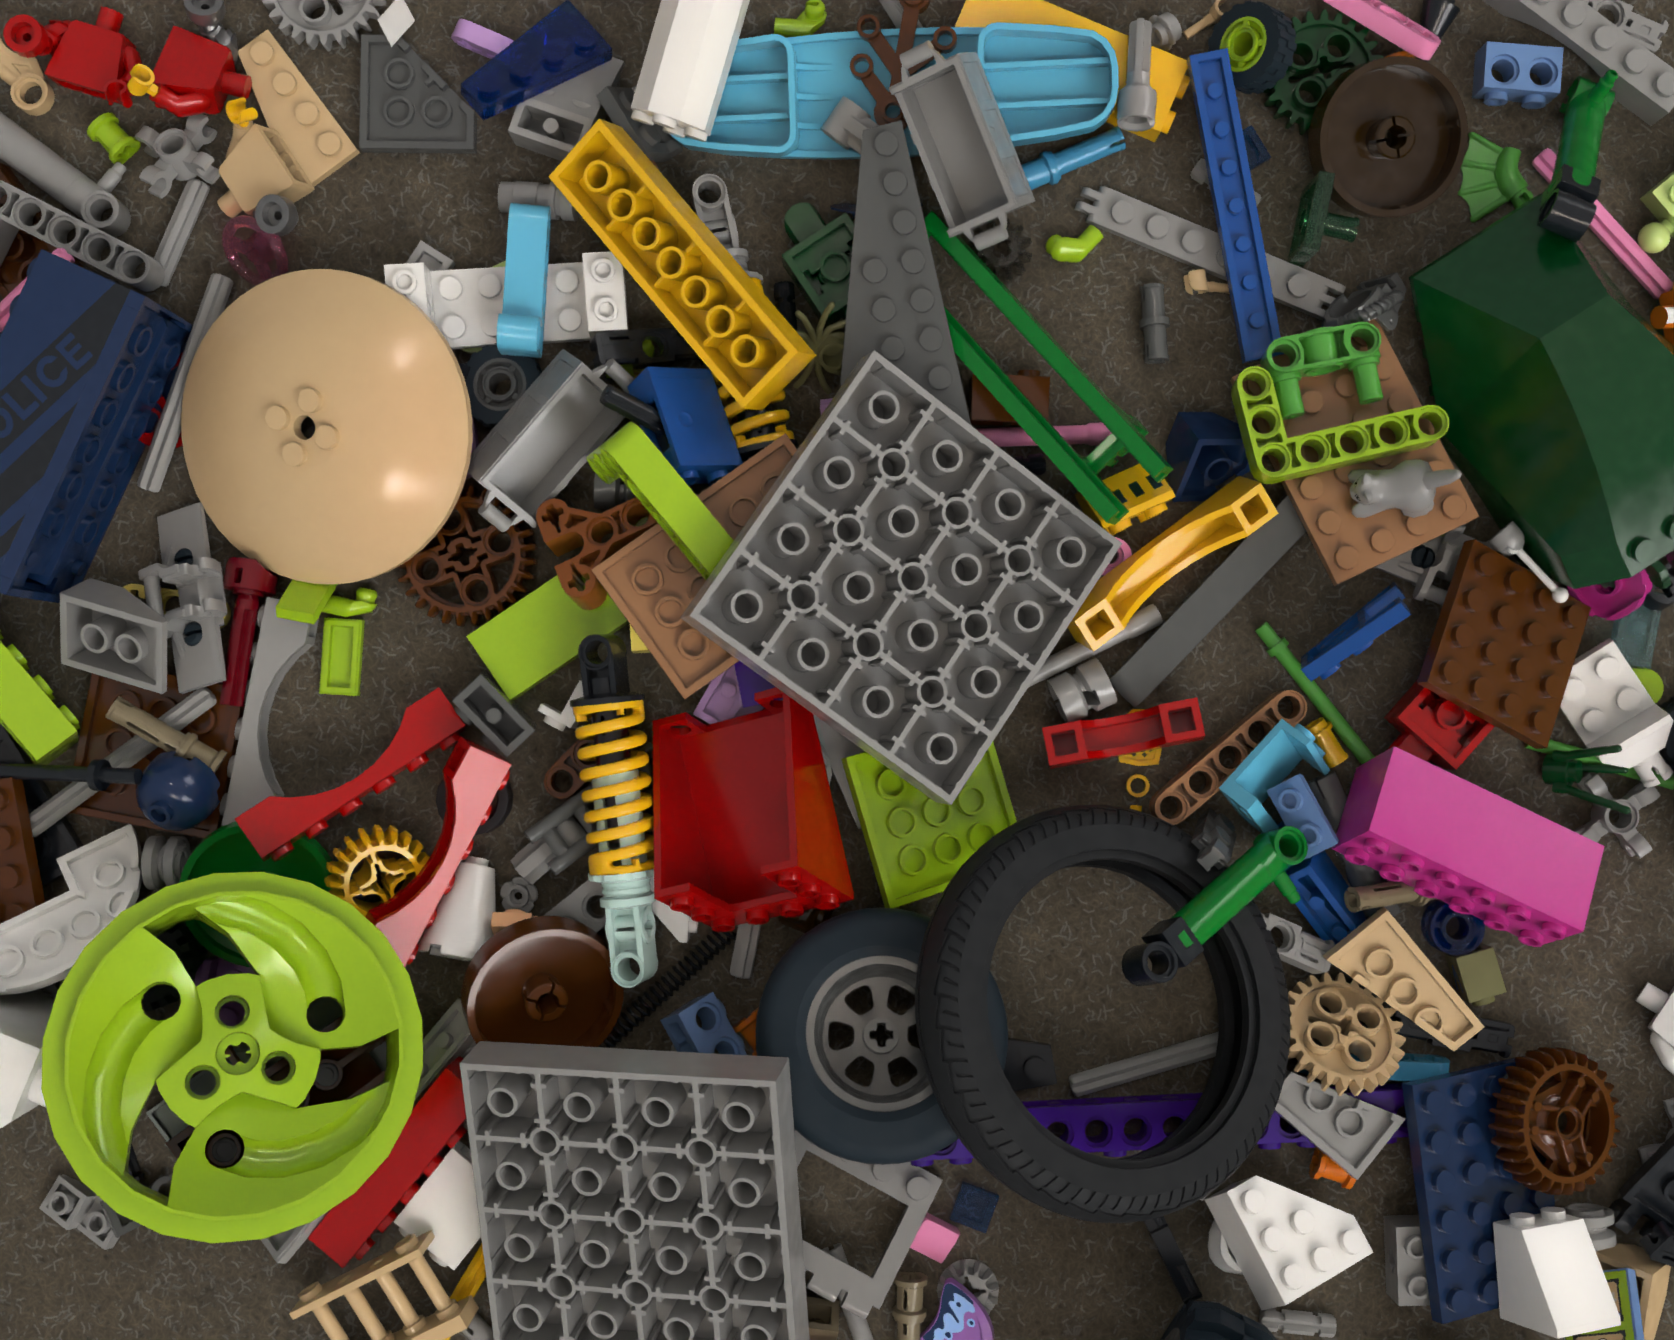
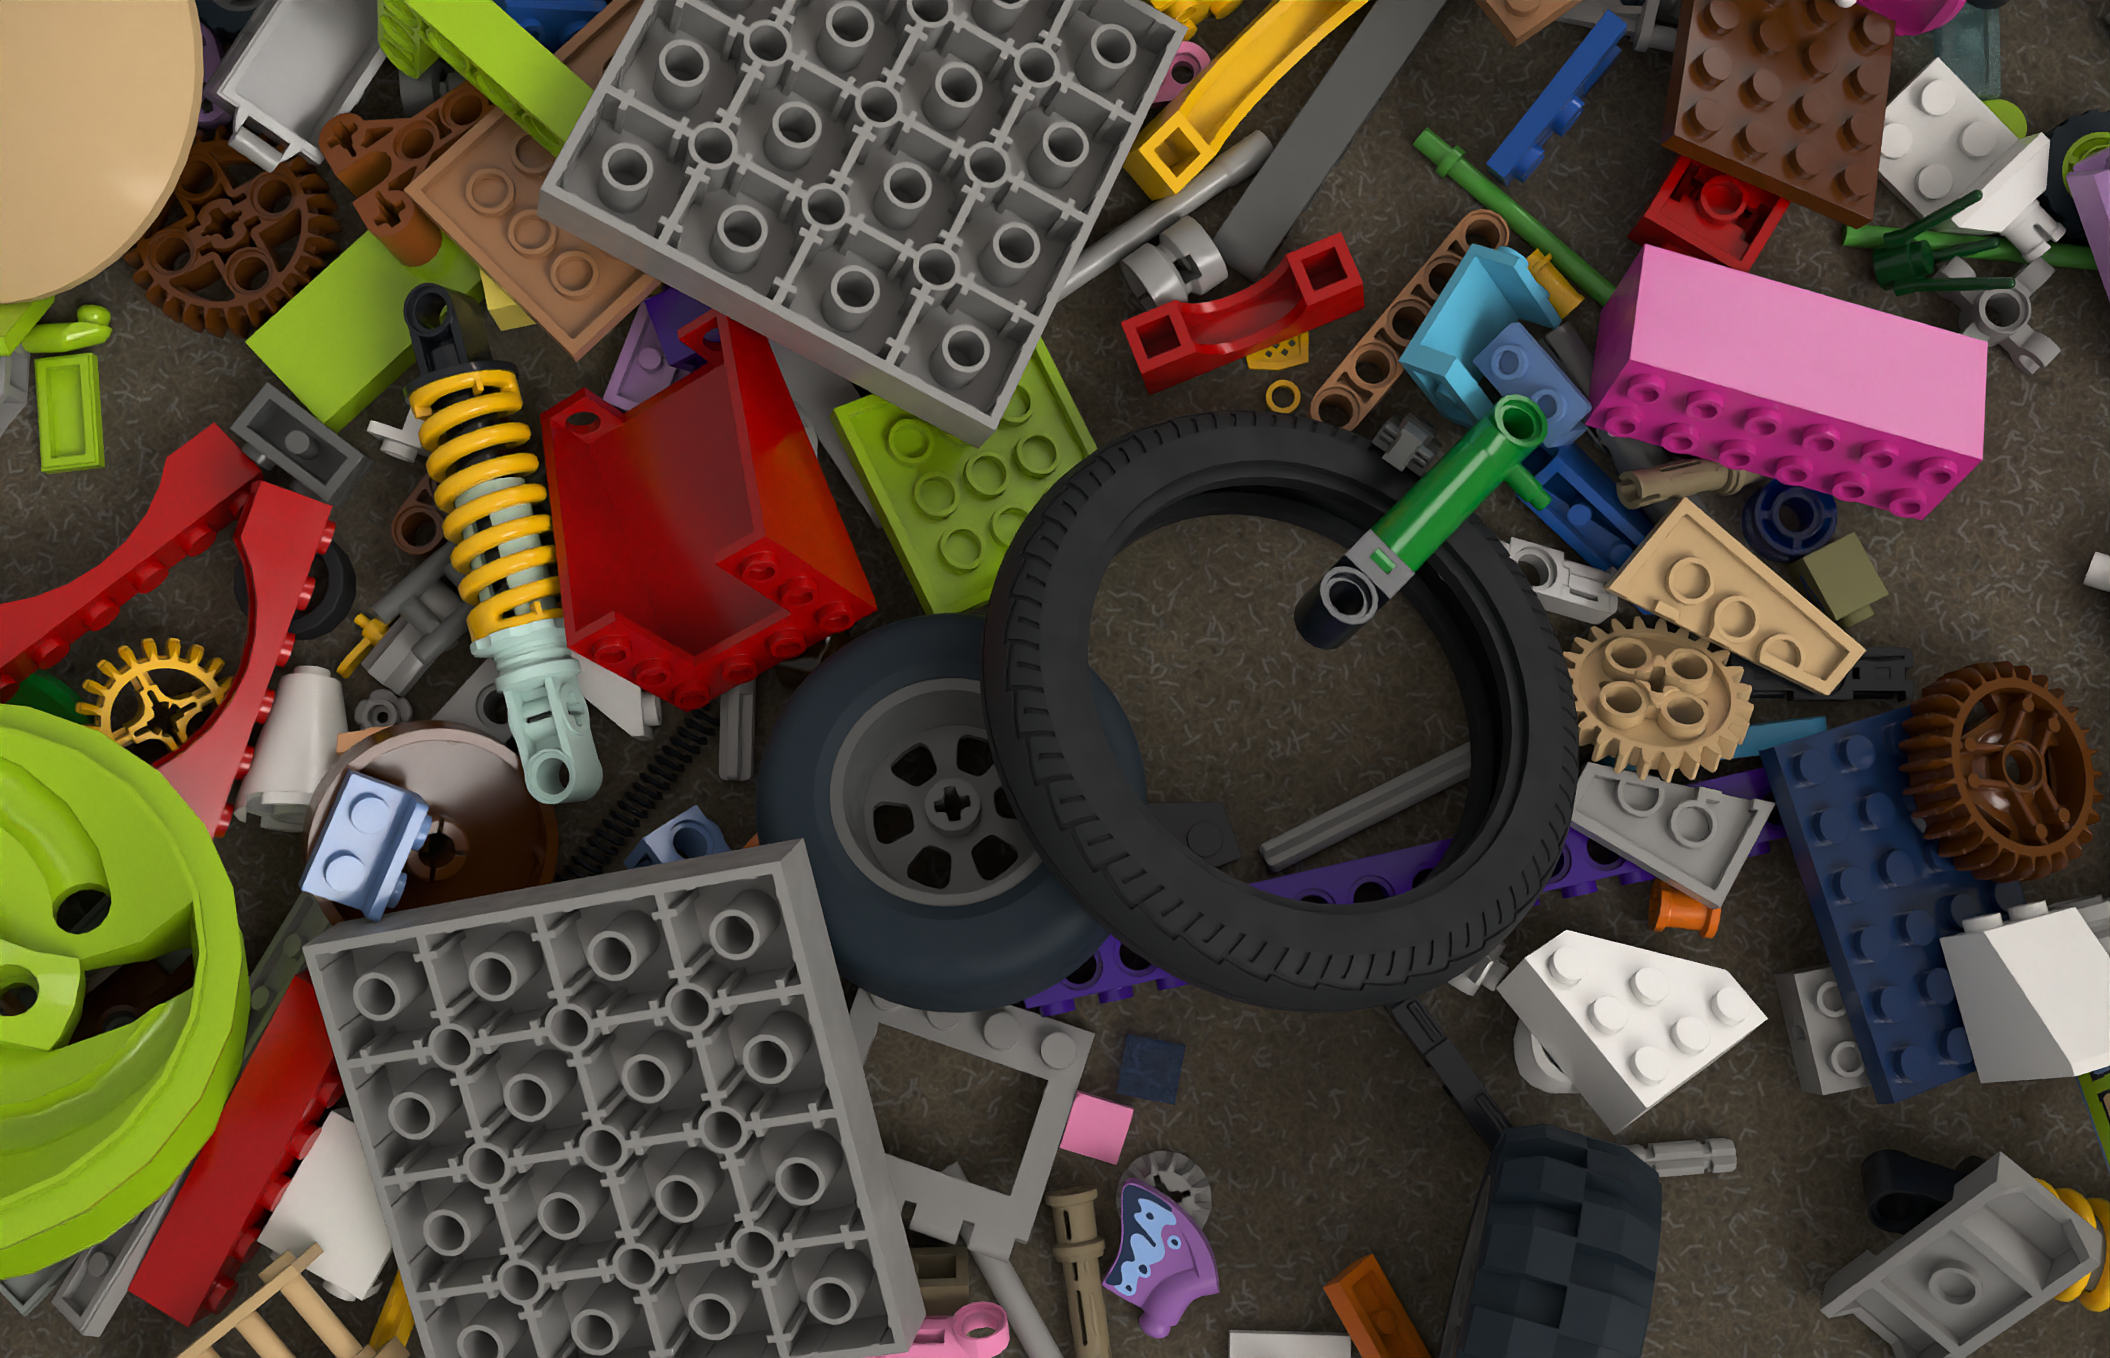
camera: 10 degrees left, 5 degrees down
none -> bracket [298,769,432,922]
none -> yellow piece [337,613,399,679]

